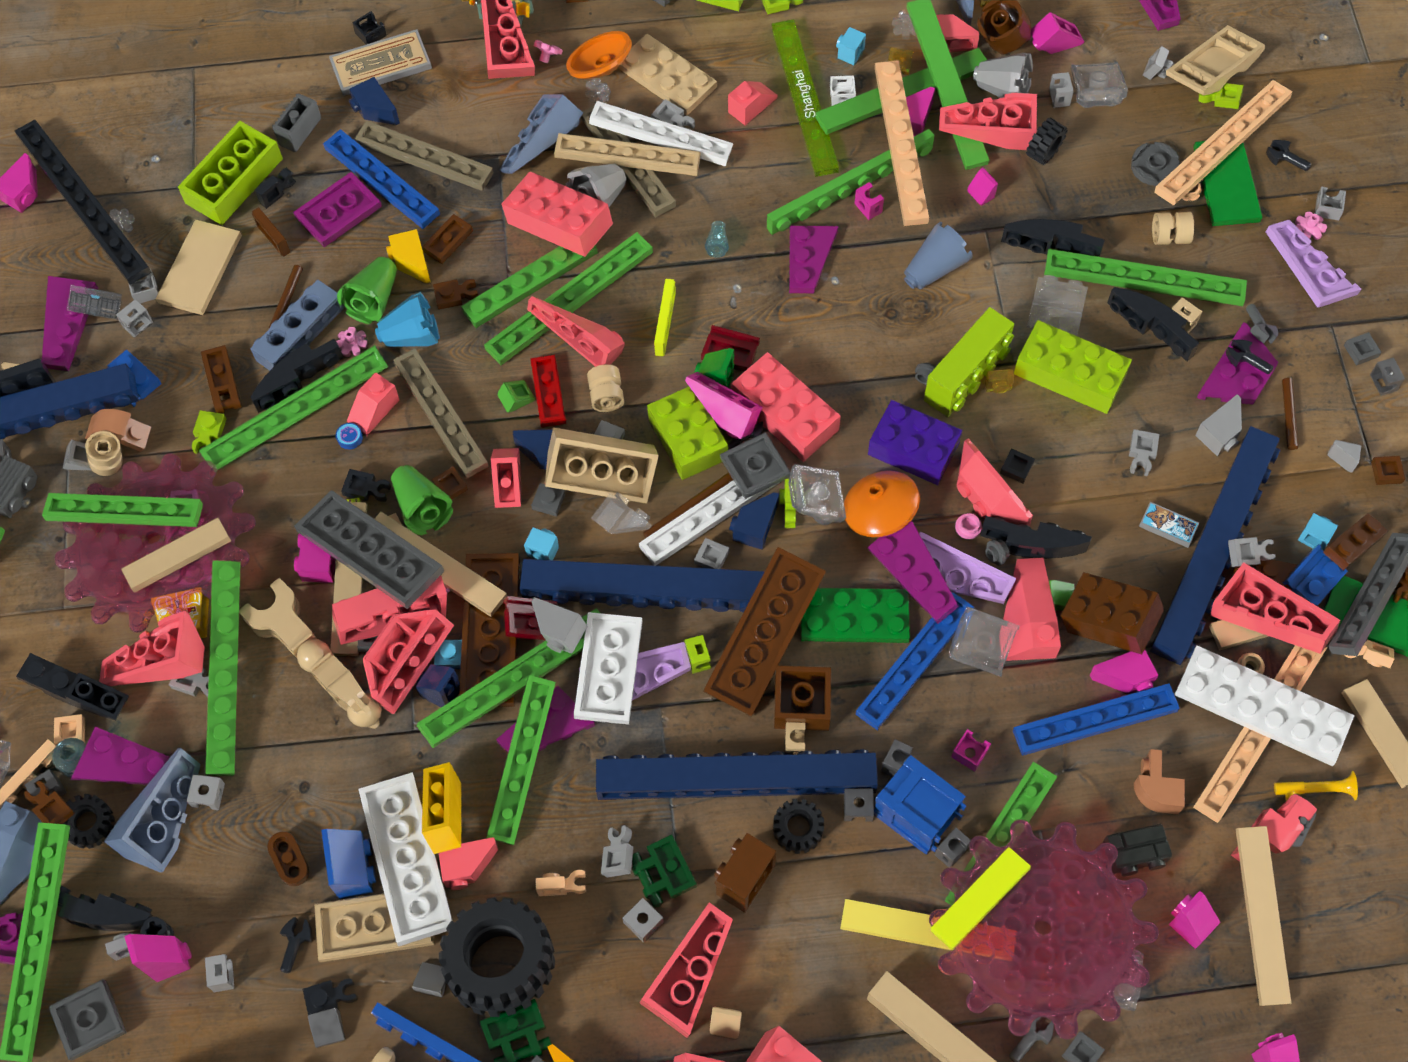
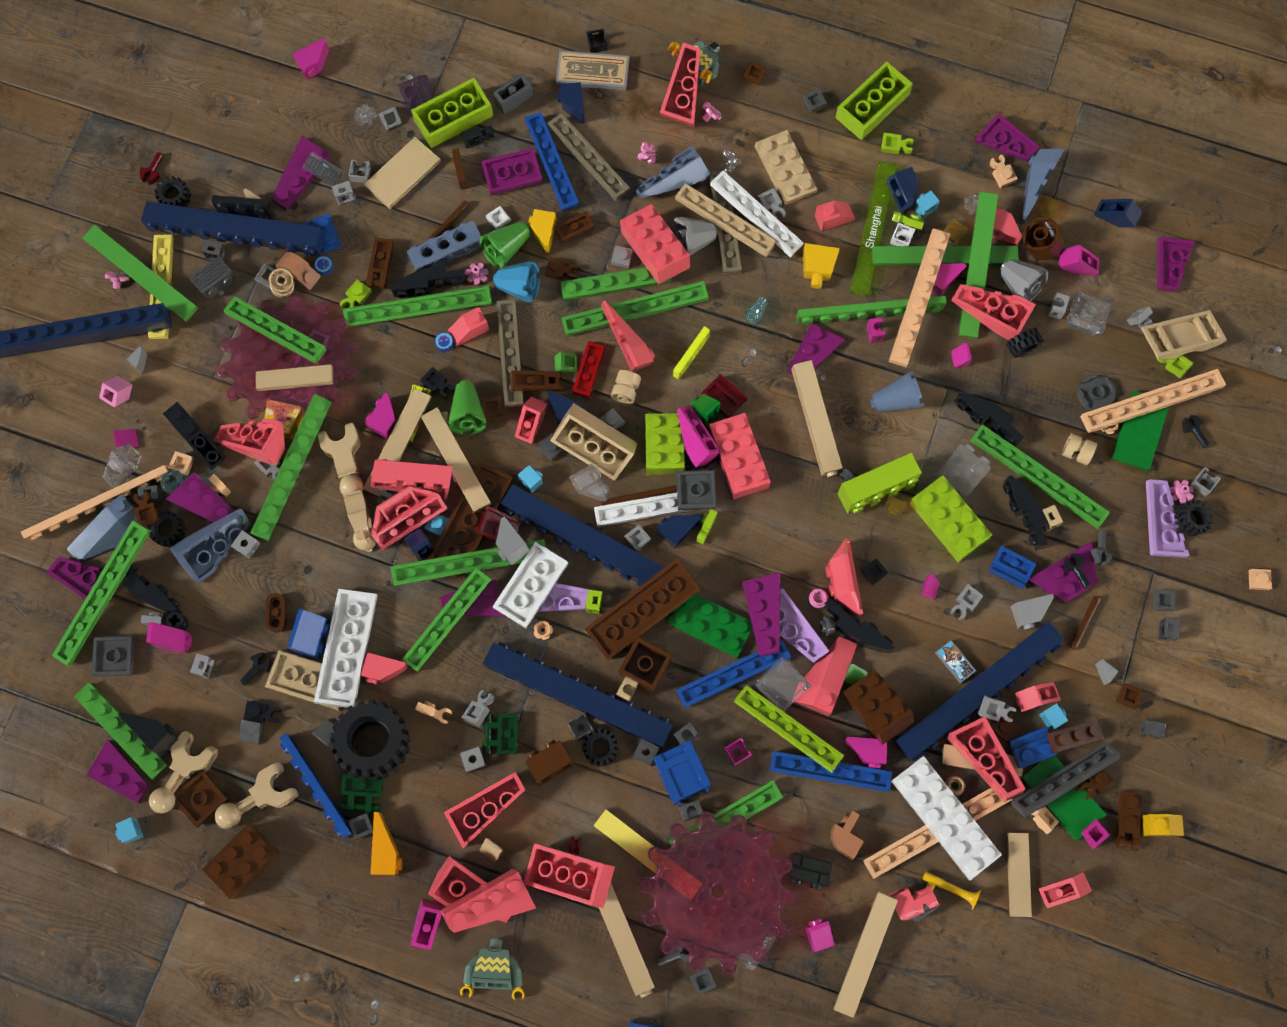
camera: 25 degrees right, 10 degrees up
black plate [14,120,152,285] -> none
dark grey plate [294,490,444,609] -> none
yellow brick [422,762,462,854] -> none
orange dish [566,31,632,79] -> none
clear slope [788,464,846,526] -> none
orange dish [843,471,920,537] -> none
dark purple brick [868,400,962,485] -> none
neon yellow tile [931,847,1031,951] -> none
none -> light nougat plate [208,474,231,497]
none -> tile [314,256,334,275]
none -> light grey slope [378,106,402,130]
none -> clear purple plate [397,74,435,117]
none -> white tile [486,206,511,230]
none -> reddish brown plate [510,370,563,393]
none -> coral brick [523,843,615,908]
none -> light nougat plate [533,621,553,640]
none -> flat silver piece [567,713,594,741]
none -> dark red bush [569,836,581,856]
none -> light grey plate [611,245,633,269]
none -> bright pink plant [638,142,657,164]
none -> lime plate [734,685,844,773]
none -> tan brick [791,360,842,478]
none -> yellow torso [803,243,840,289]
none -> dark blue slope [886,167,919,213]
none -> lime plate [892,211,924,230]
none -> dark pink slope [921,574,940,600]
none -> blue plate [988,546,1036,589]
none -> coral slope [1015,682,1061,712]
none -> black tyre [1174,499,1213,537]

